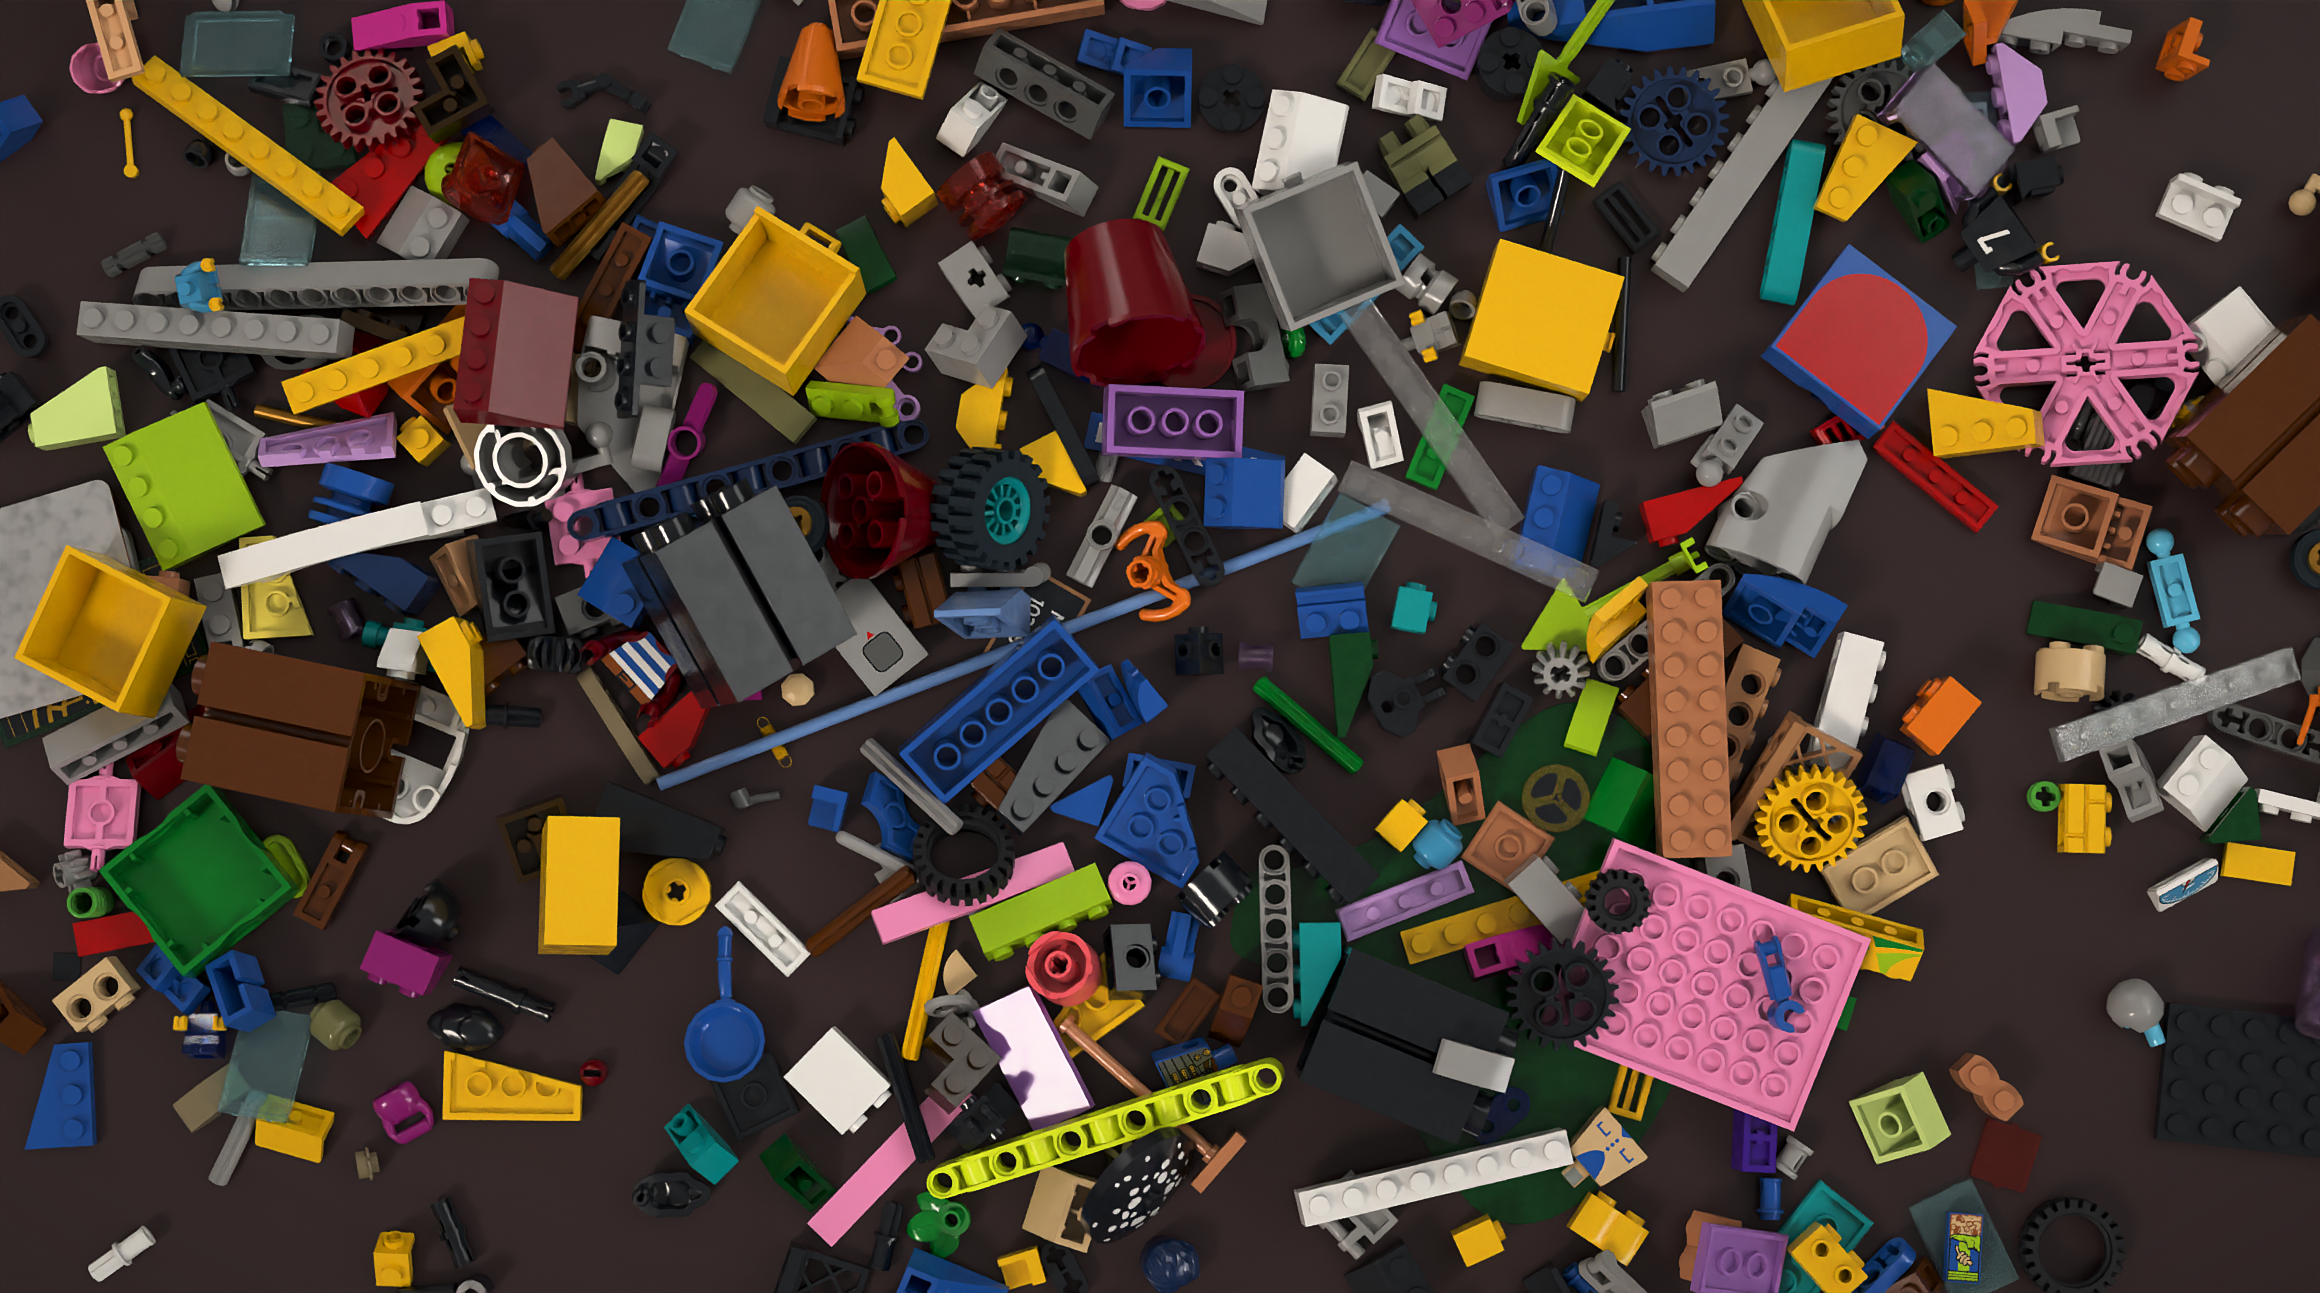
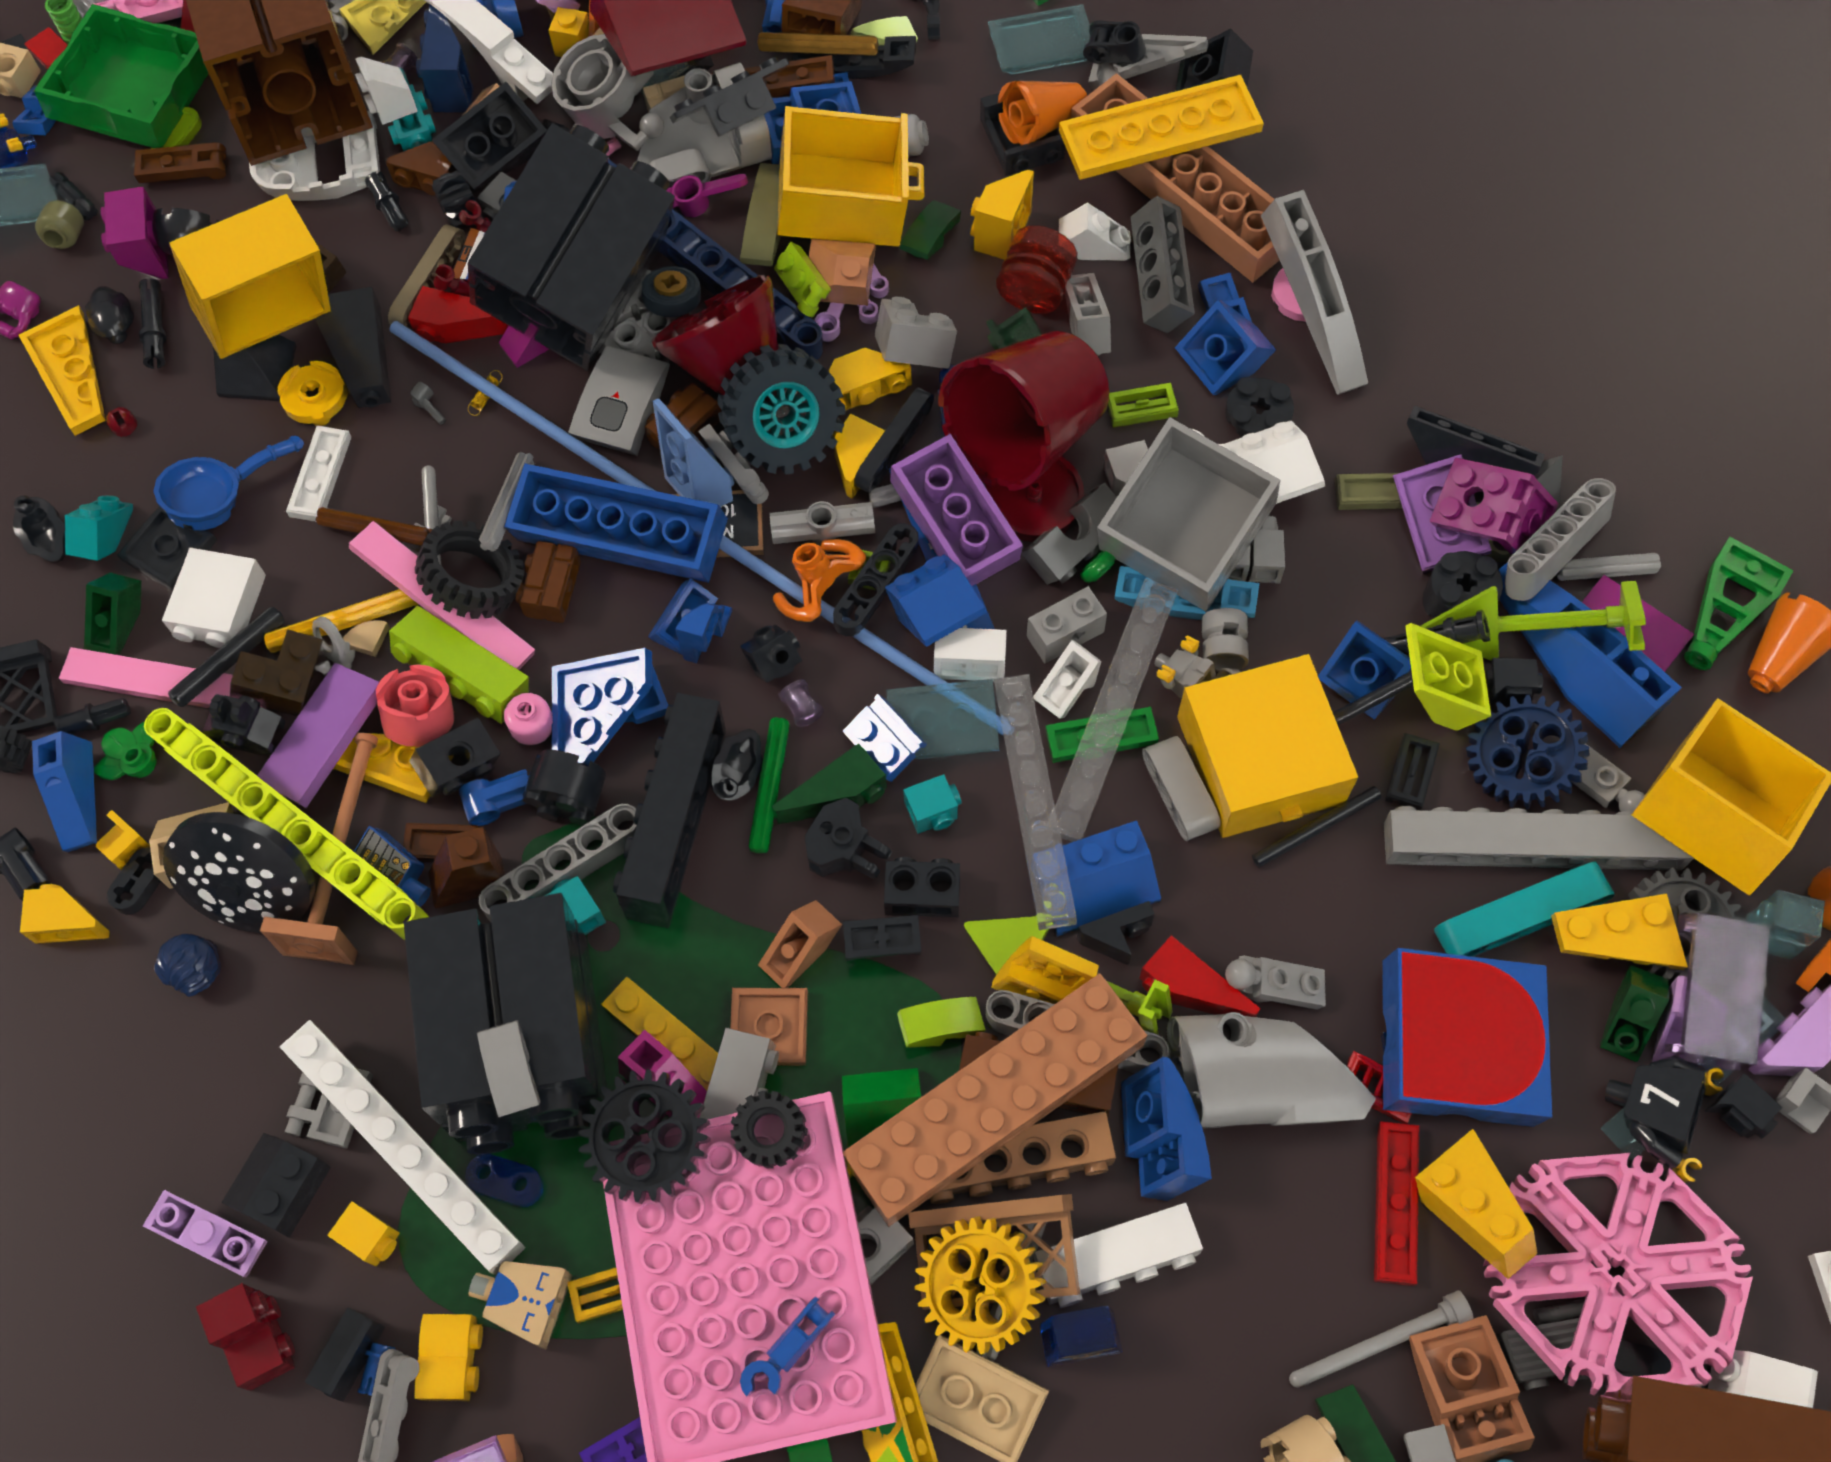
camera: 60 degrees right, 20 degrees down
blue piece [205,950,276,1032] -> none
yellow slope [417,616,486,730] -> none
tan tile [781,673,815,706] -> none
blue panel [808,785,851,833] -> none
blue tile [861,771,920,862] -> none
light grey brick [938,241,1012,319] -> none
black wing [995,699,1111,836] -> none
blue slope [1050,775,1114,827] -> none
lavender tile [1335,860,1474,942] -> none
white slope [1372,74,1447,122] -> none
yellow brick [1373,799,1428,852] -> none
olive hips [1377,114,1473,220] -> none
dark azure head [1412,819,1463,870] -> none
clear yellow tile [1521,764,1590,832] -> none
light grey gear [1532,640,1590,699] -> none
light grey slope [1641,379,1723,449] -> none
white brick [1897,764,1965,841] -> none
orange brick [1899,676,1982,756] -> none
none -> light grey piece [1289,1290,1474,1388]

